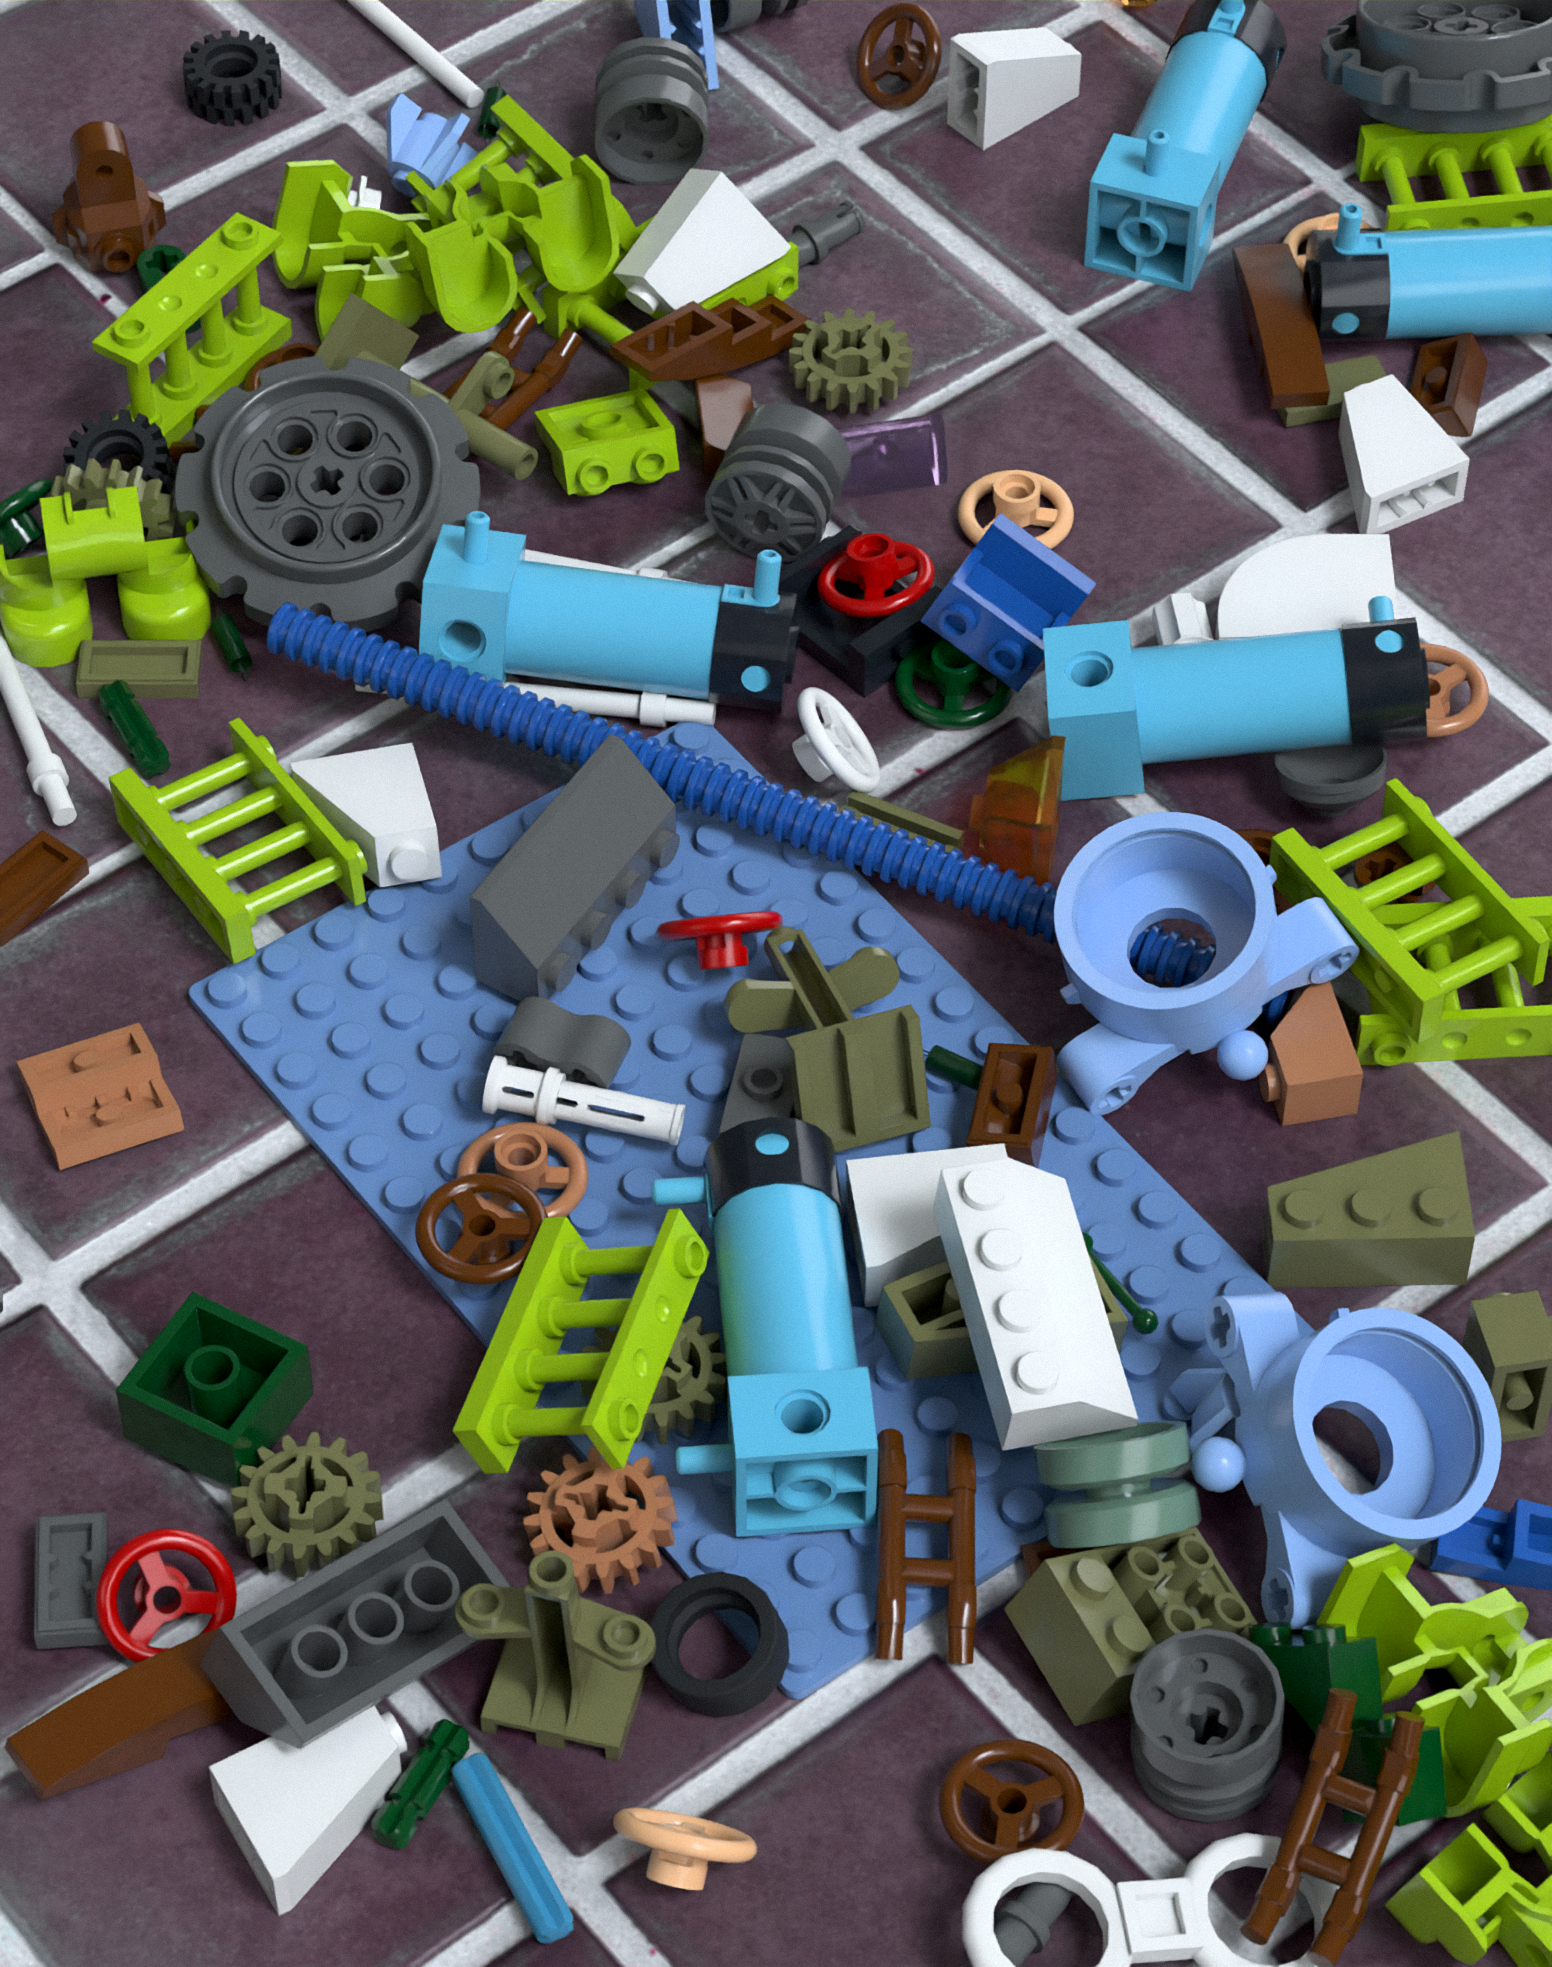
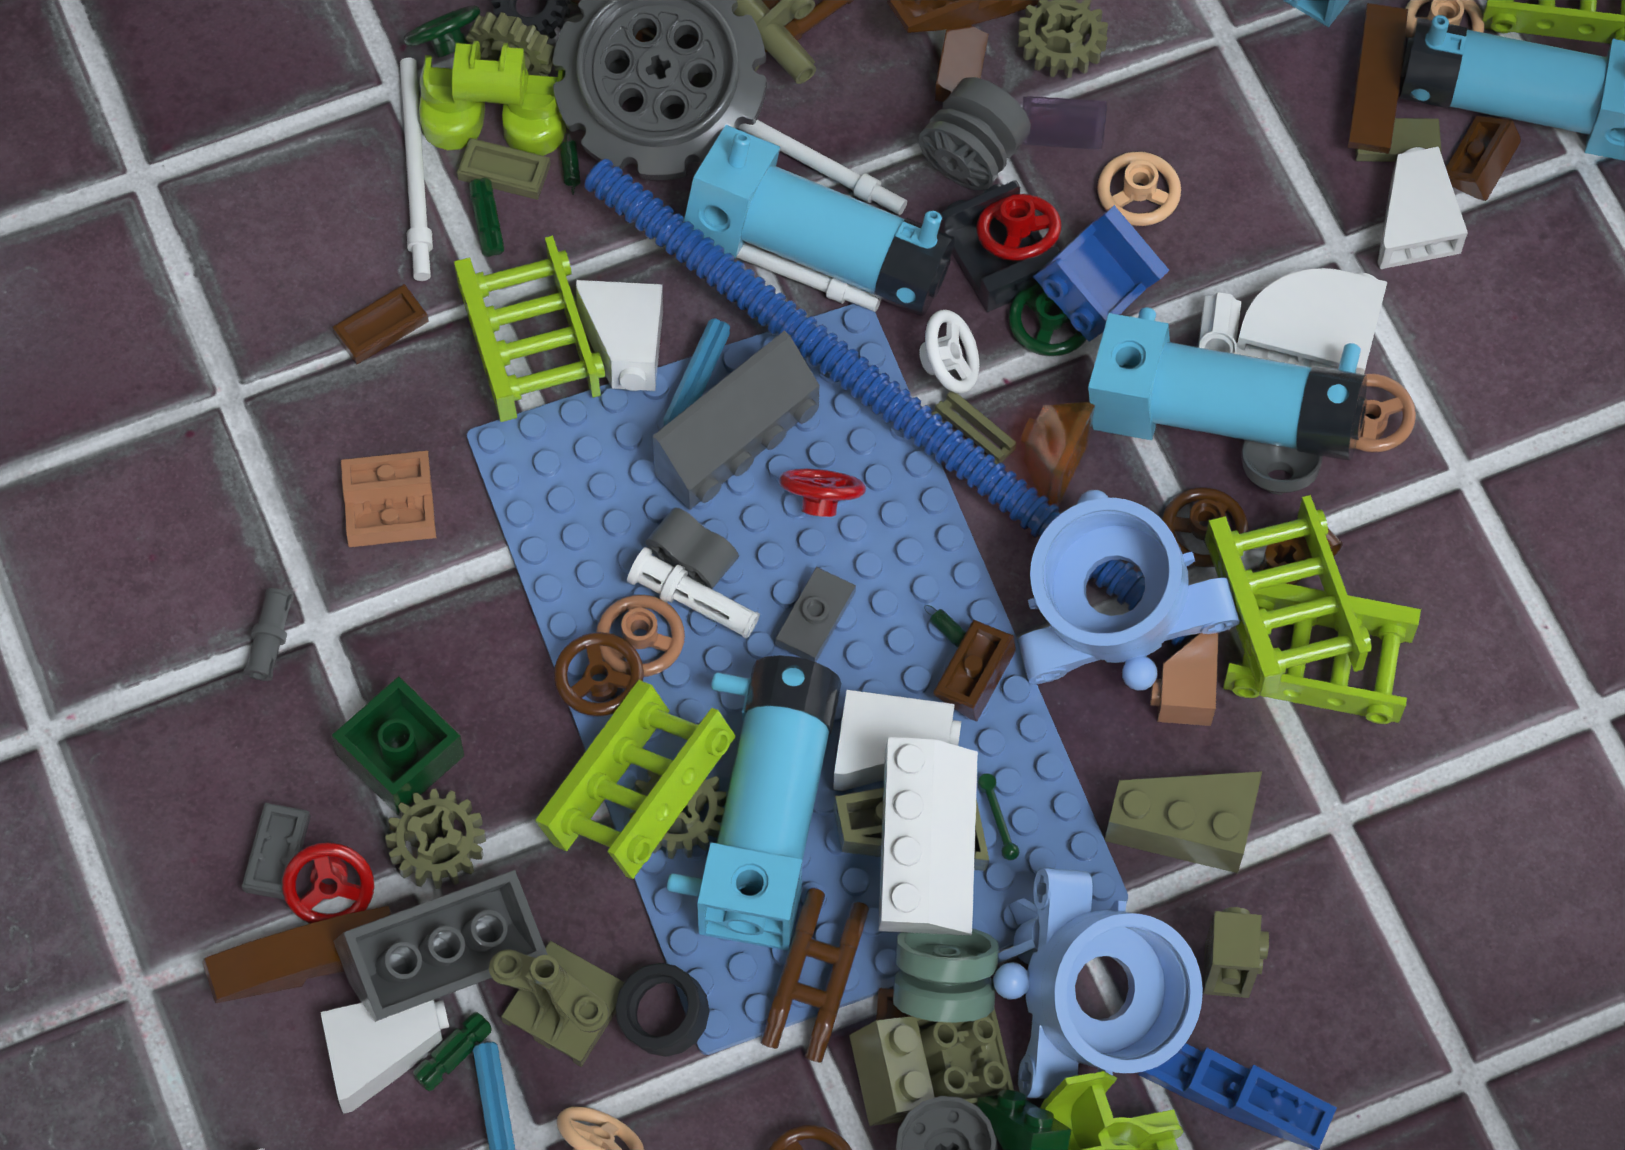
camera: 15 degrees right, 15 degrees up
nougat gear [523,1446,678,1594] -> none
lime plate [534,388,680,496] -> none
olive piece [724,927,931,1153] -> none
none -> dark azure axle [664,318,730,426]

